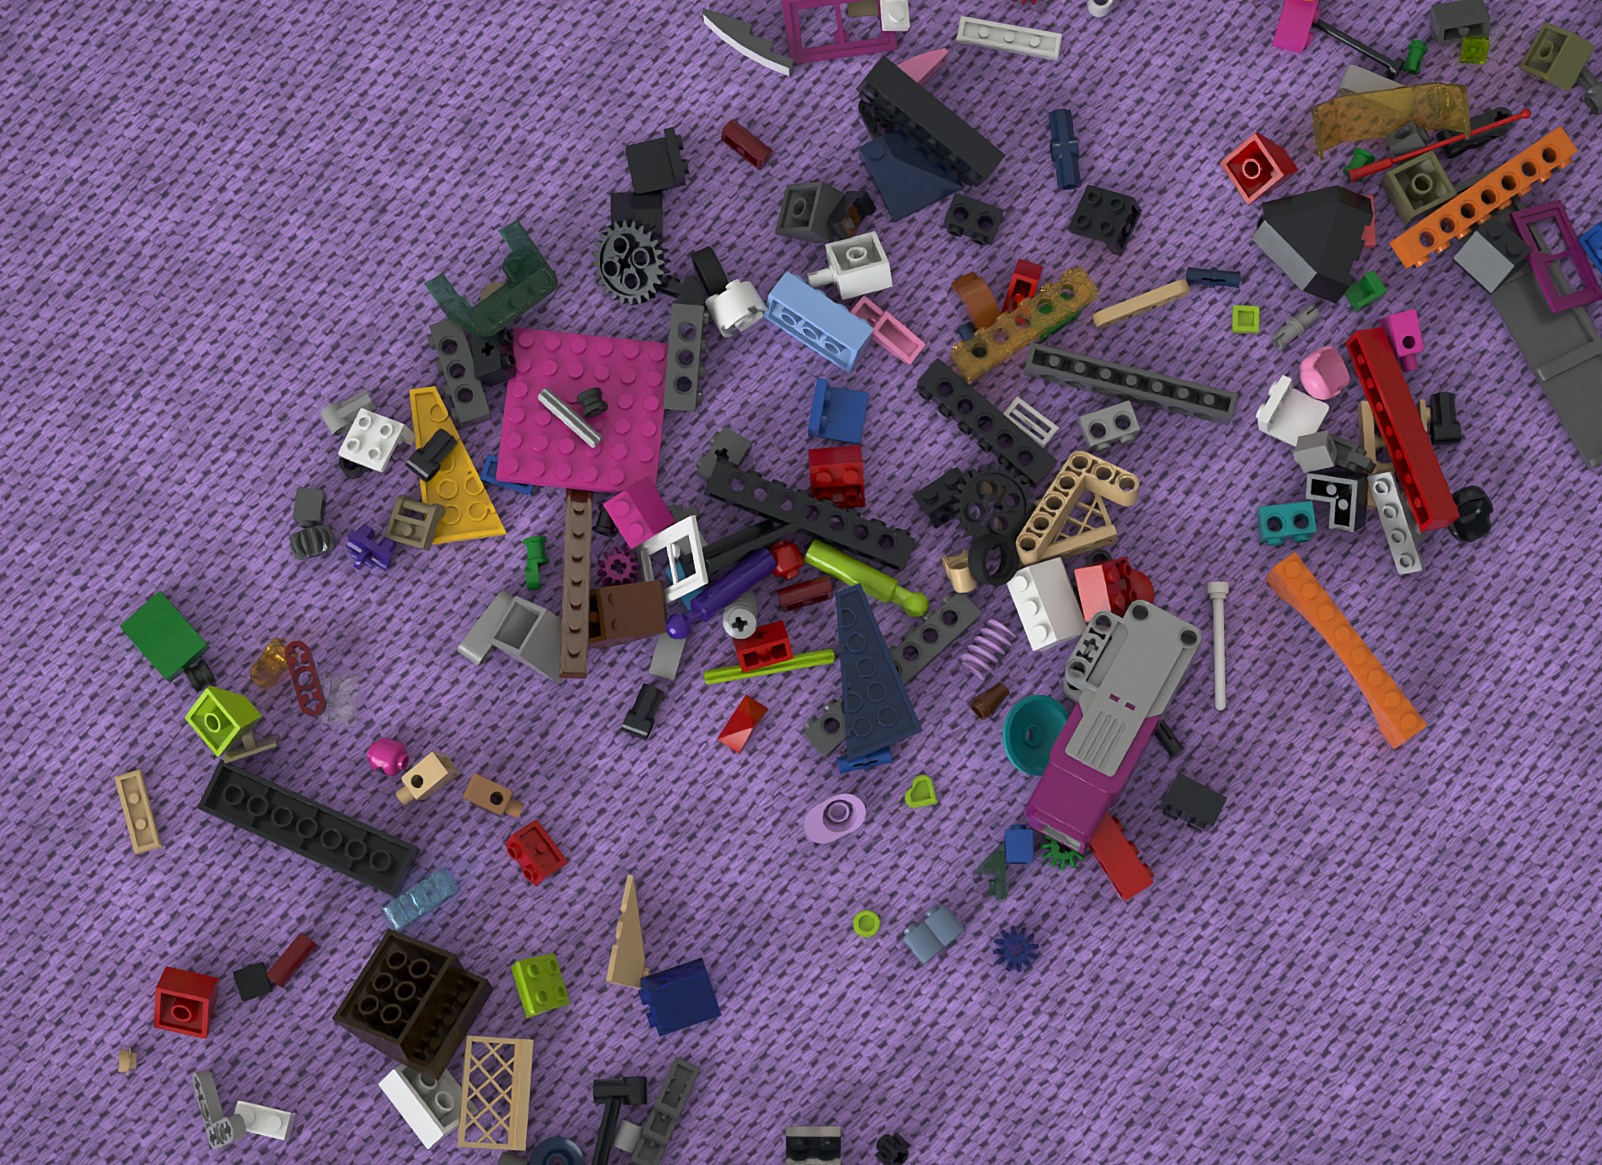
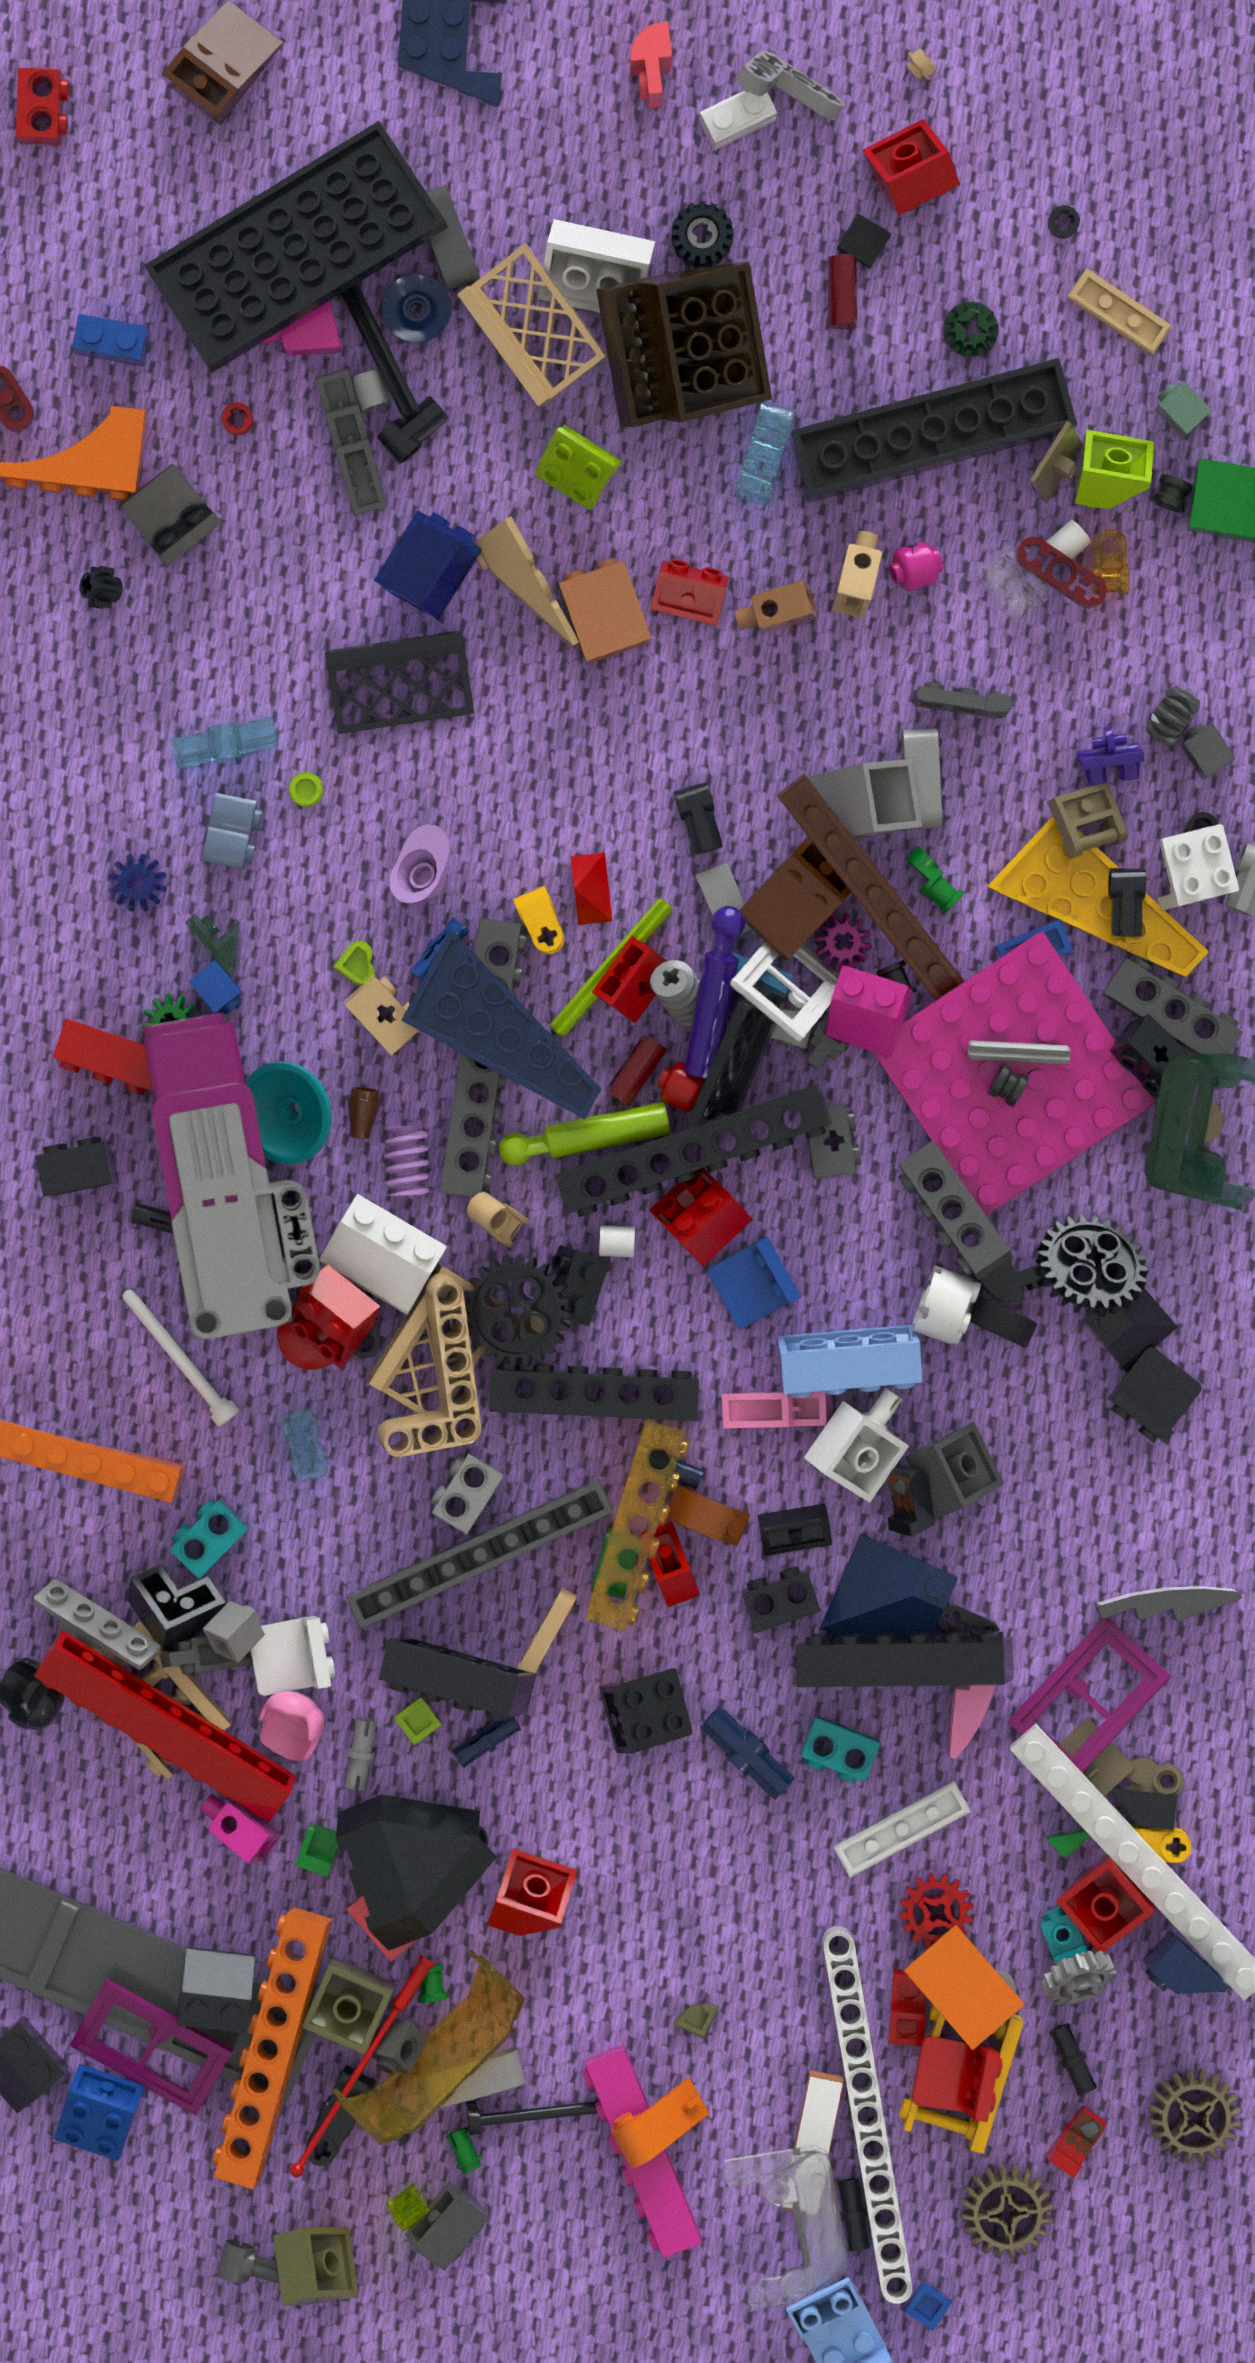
camera: 140 degrees right, 10 degrees up
dark red brick [721,119,774,170] -> none
black tyre [968,534,1019,586] -> none
white tile [1003,396,1059,448] -> none
black piece [1430,392,1461,446] -> none
none -> clear light blue piece [171,717,279,769]
none -> clear light blue brick [282,1407,329,1482]
none -> black fence [325,630,474,734]
none -> tan brick [343,974,419,1056]
none -> black brick [379,1637,537,1721]
none -> yellow piece [513,885,565,955]
none -> nougat brick [559,558,652,665]
none -> white beam [599,1225,635,1258]
none -> black bush [671,201,734,268]
none -> olive tile [673,2003,719,2039]
none -> black slope [758,1504,832,1556]
none -> teal brick [799,1714,880,1784]
none -> dark grey hinge [913,682,1013,719]
none -> dark green gear [943,301,999,357]
none -> white beam [1046,520,1091,566]
none -> black bush [1048,205,1080,239]
none -> sand green brick [1155,380,1212,439]

